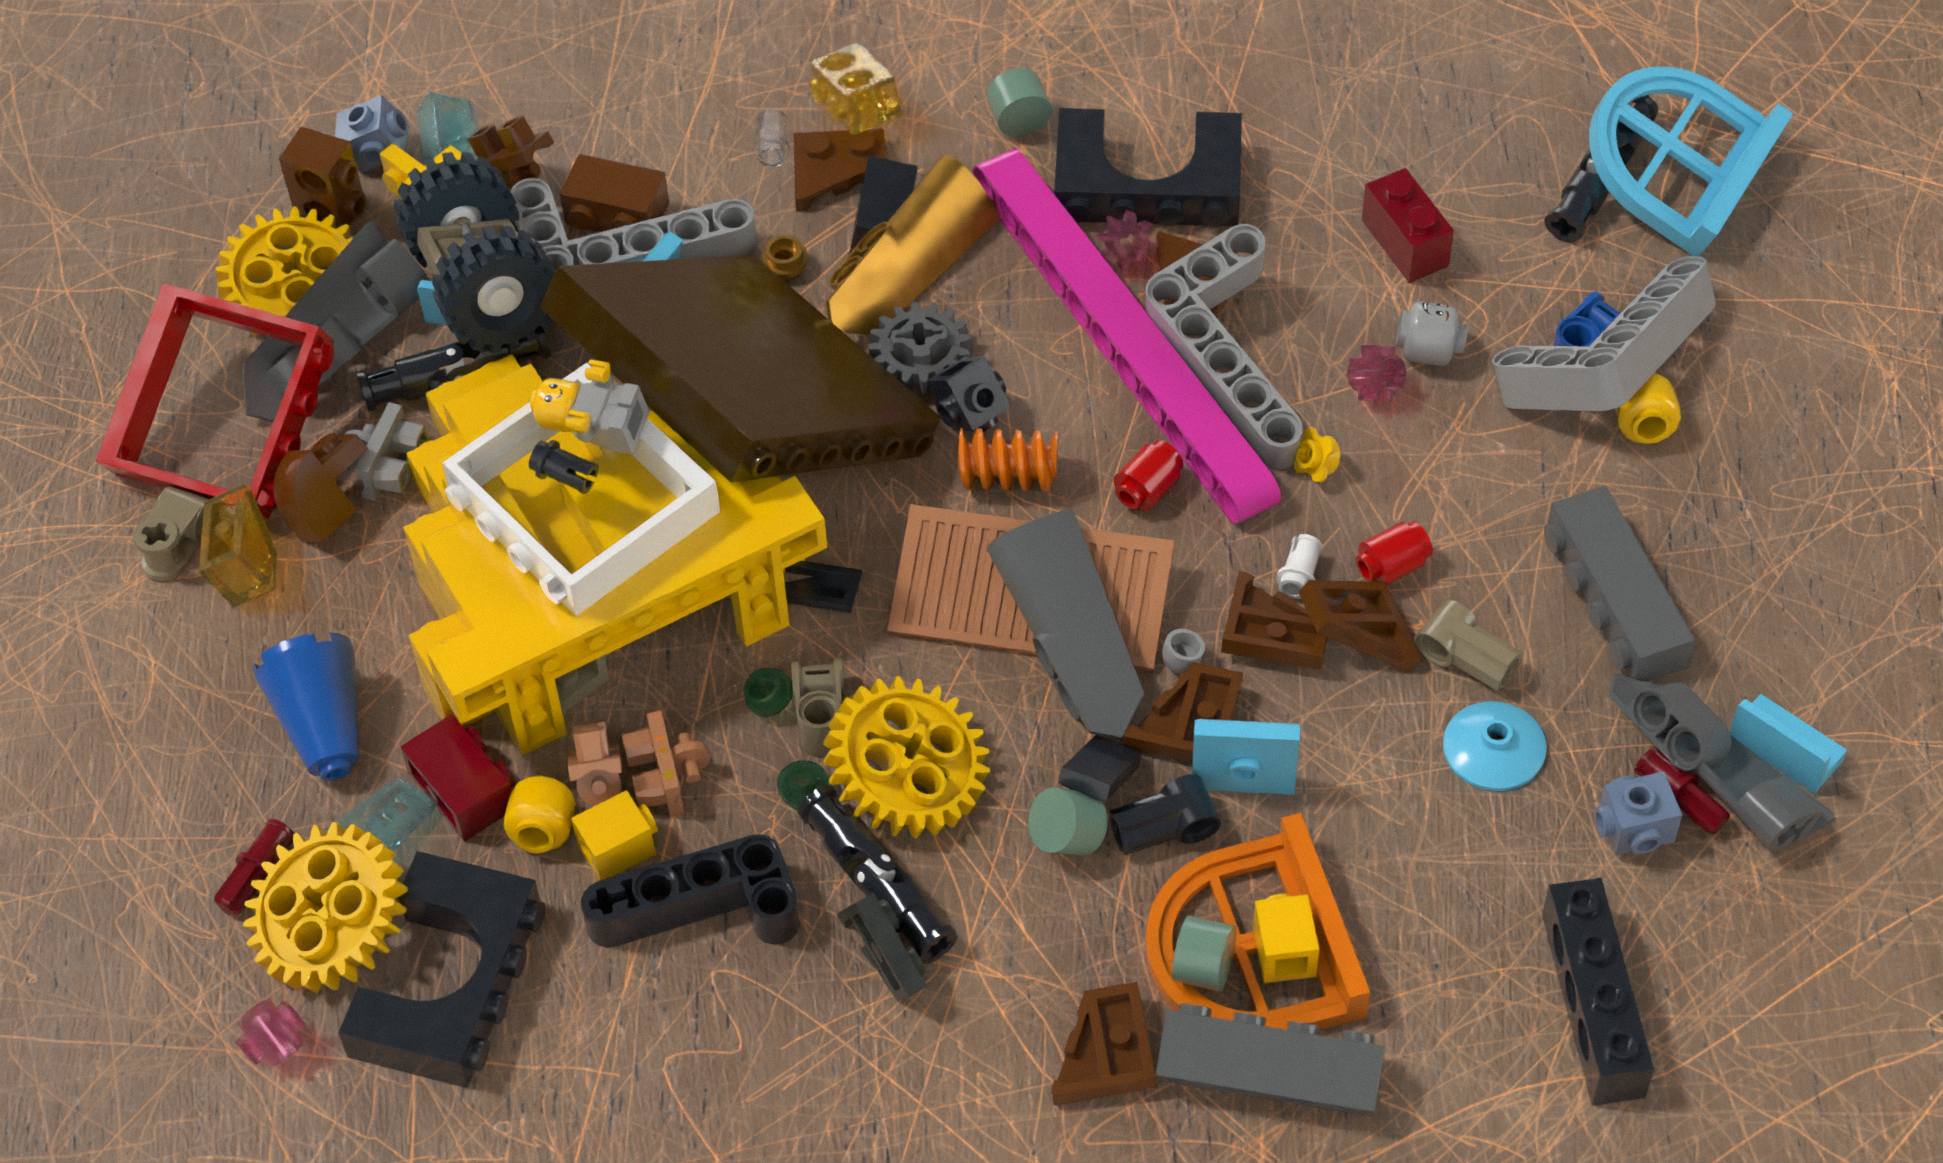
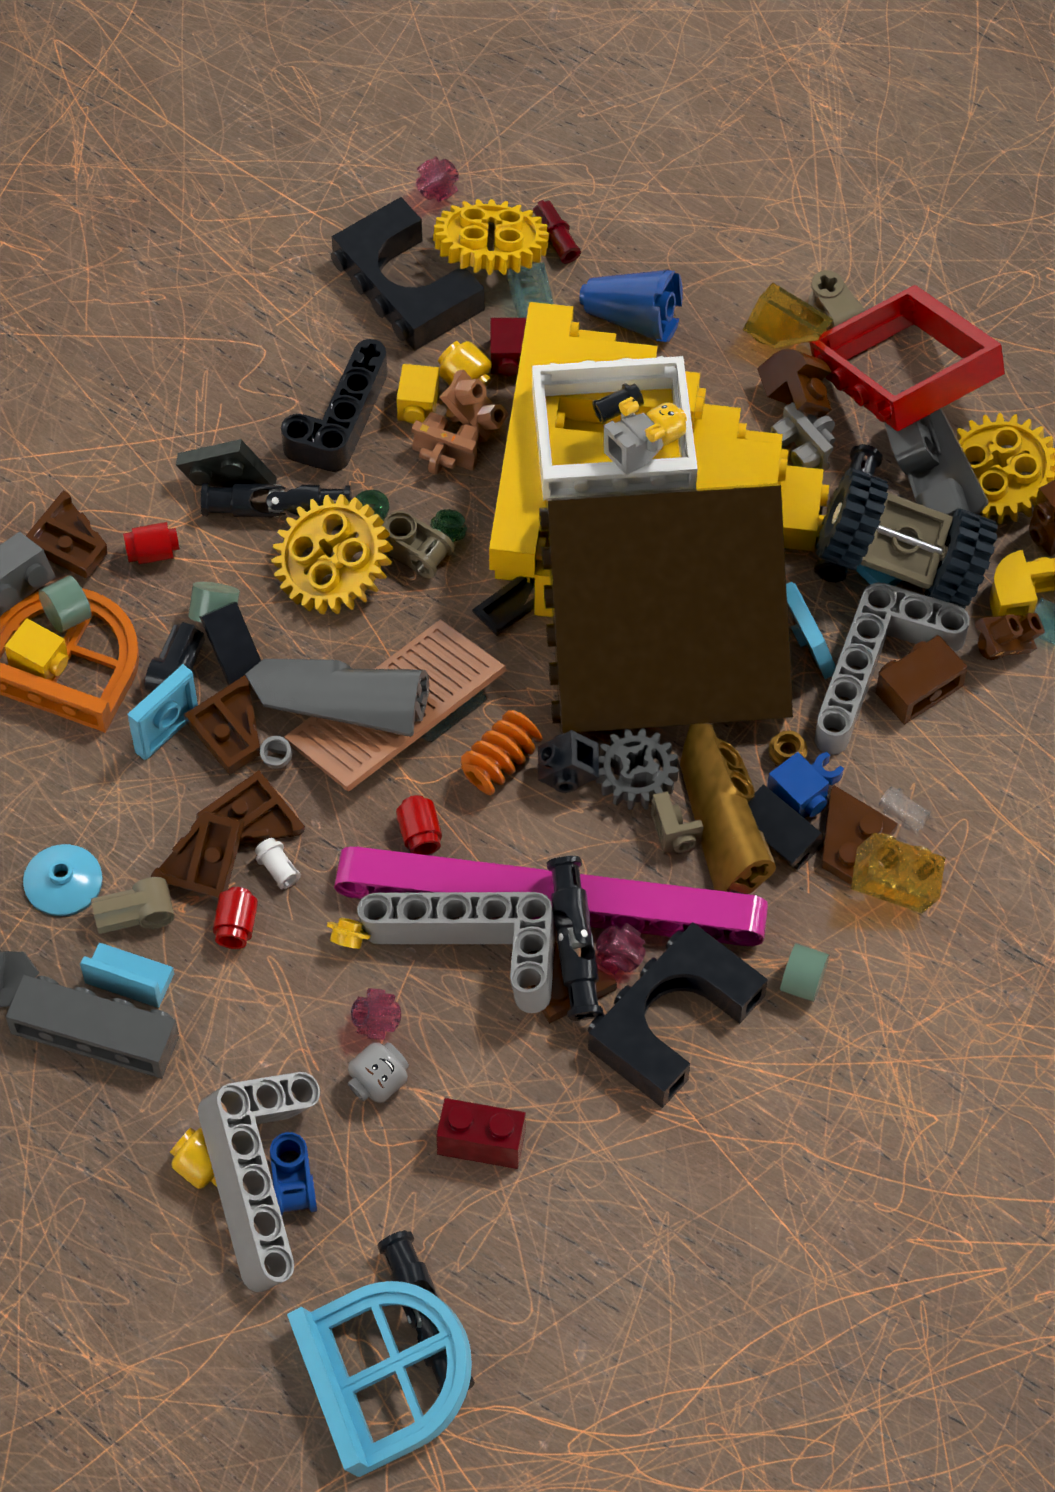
camera: 125 degrees right, 5 degrees up
none -> medium azure panel [80,942,174,1008]
none -> red brick [123,522,180,565]
none -> black piece [546,856,604,1021]
none -> dark tan bracket [651,791,704,853]
none -> blue brick [767,752,844,818]

